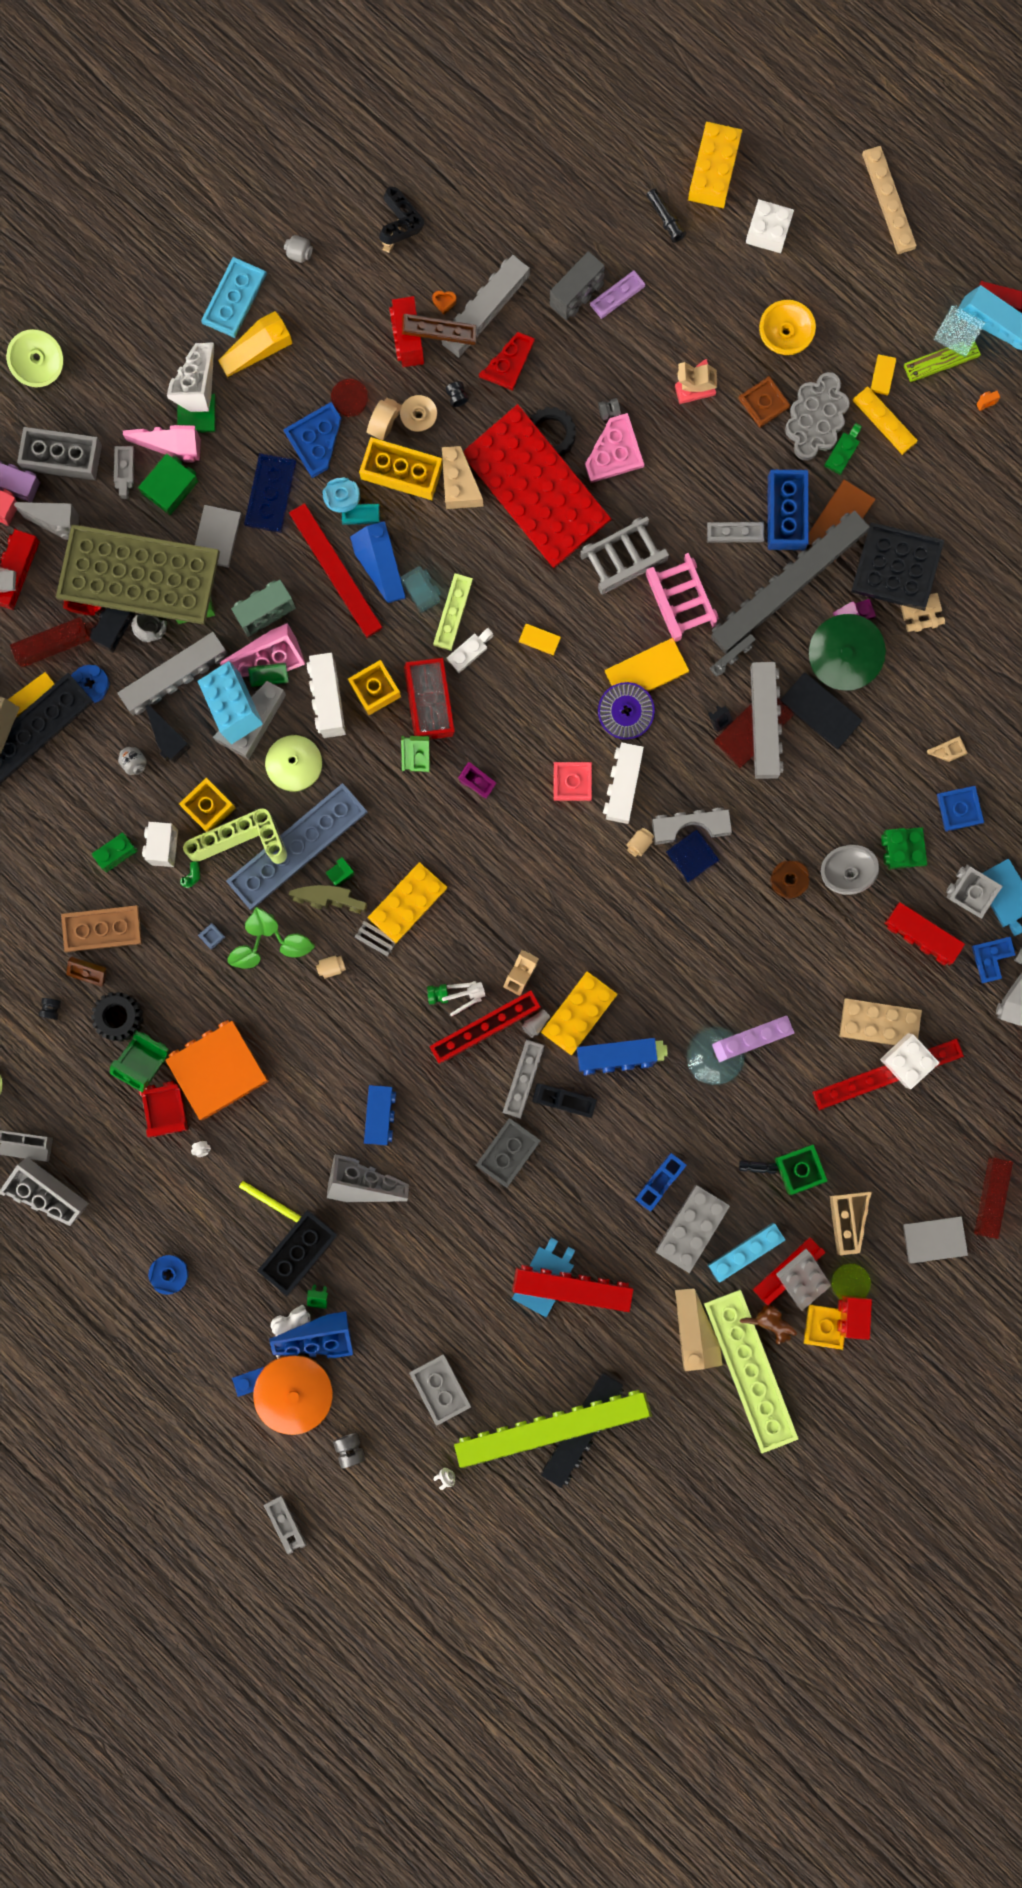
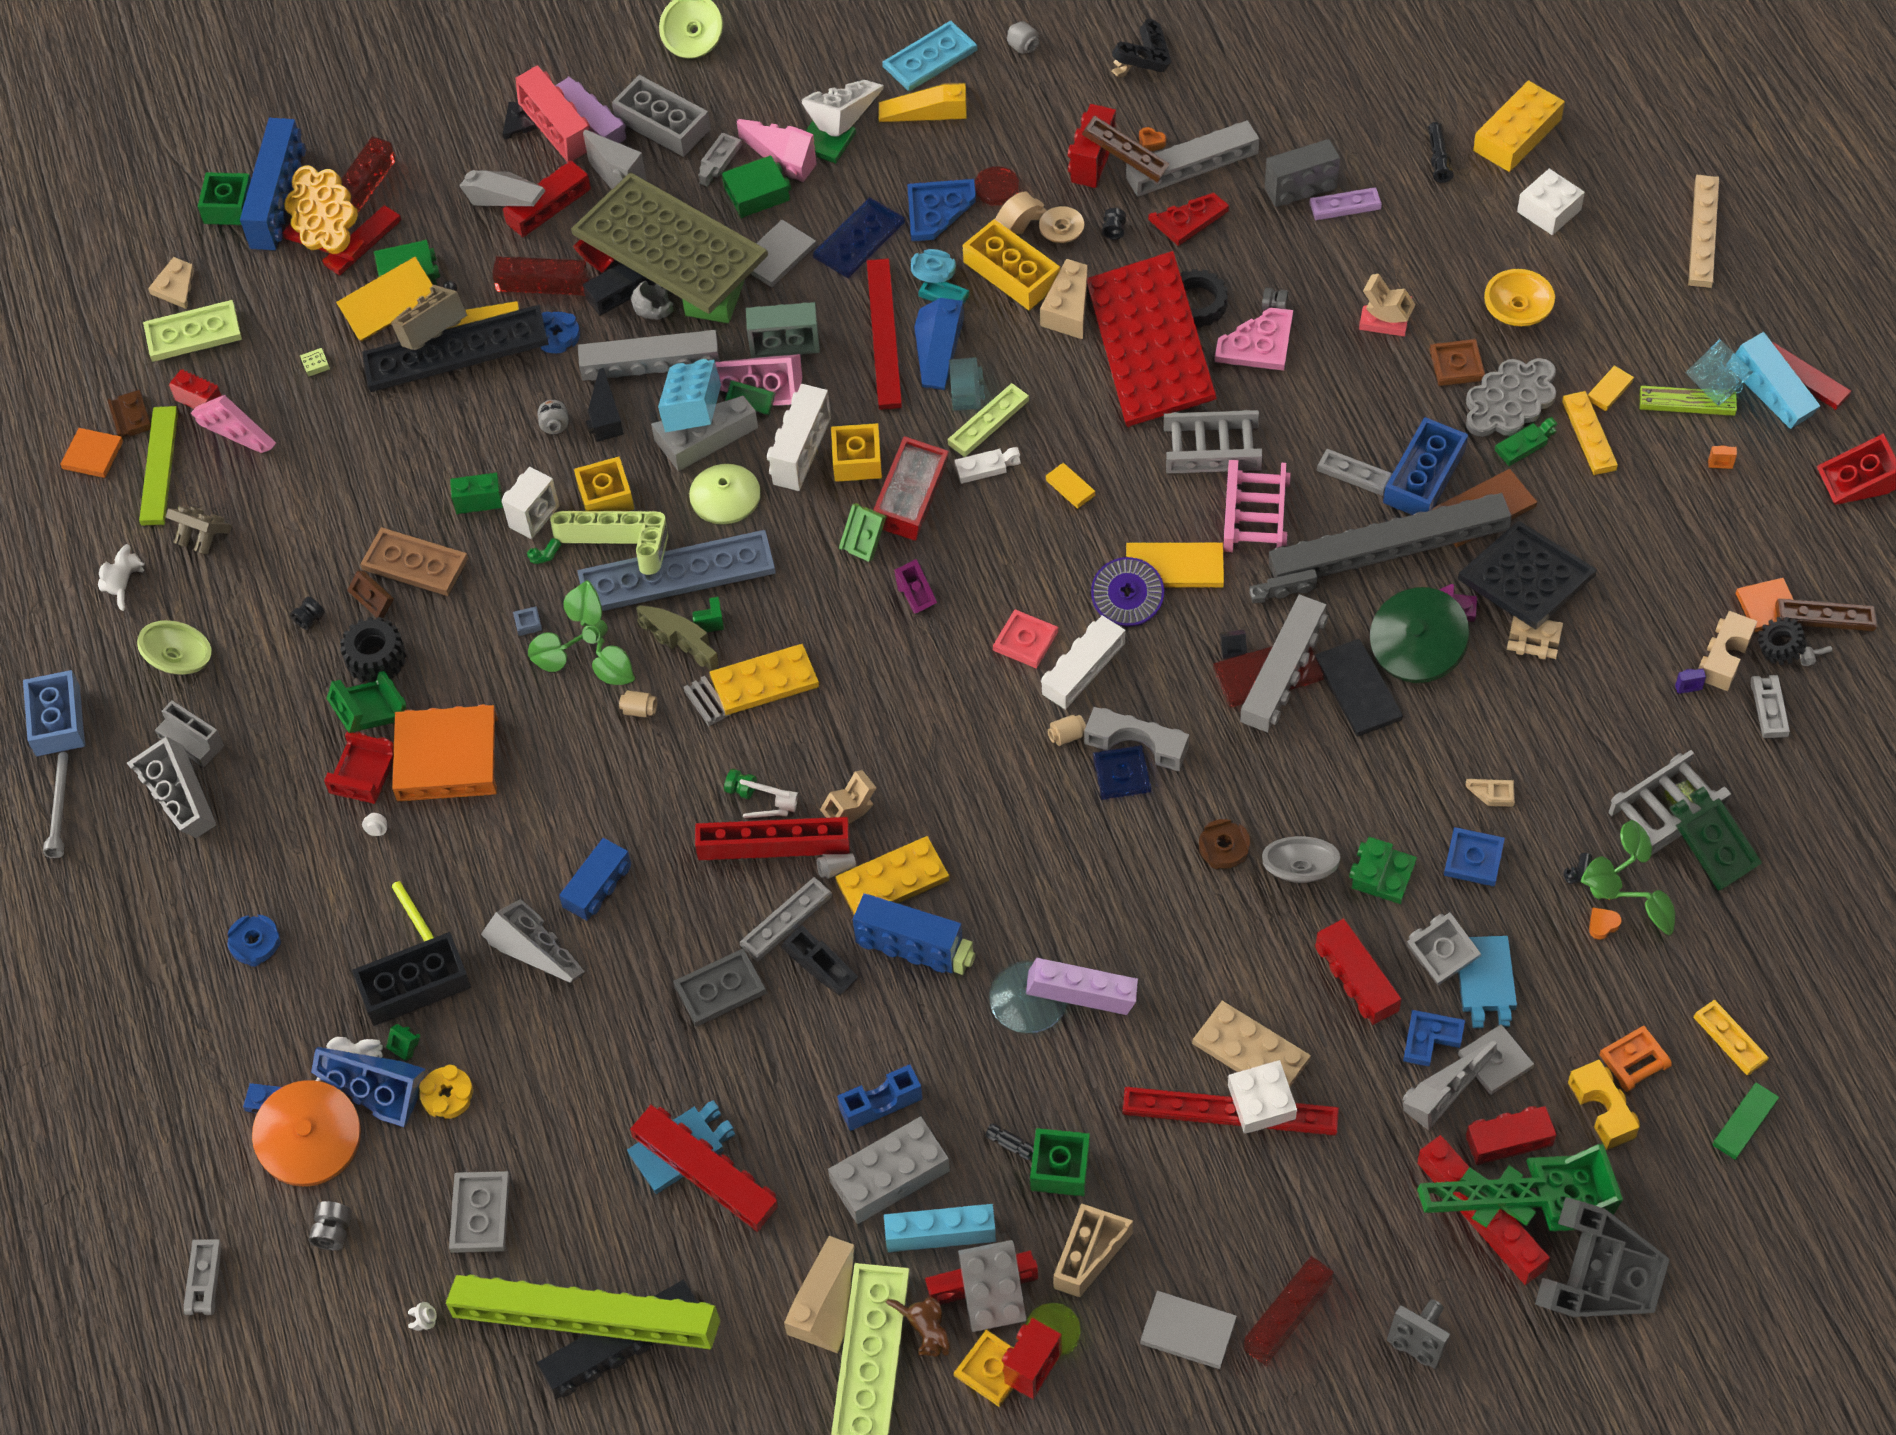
camera: 25 degrees right, 25 degrees down
none -> yellow plate [419,1065,474,1119]

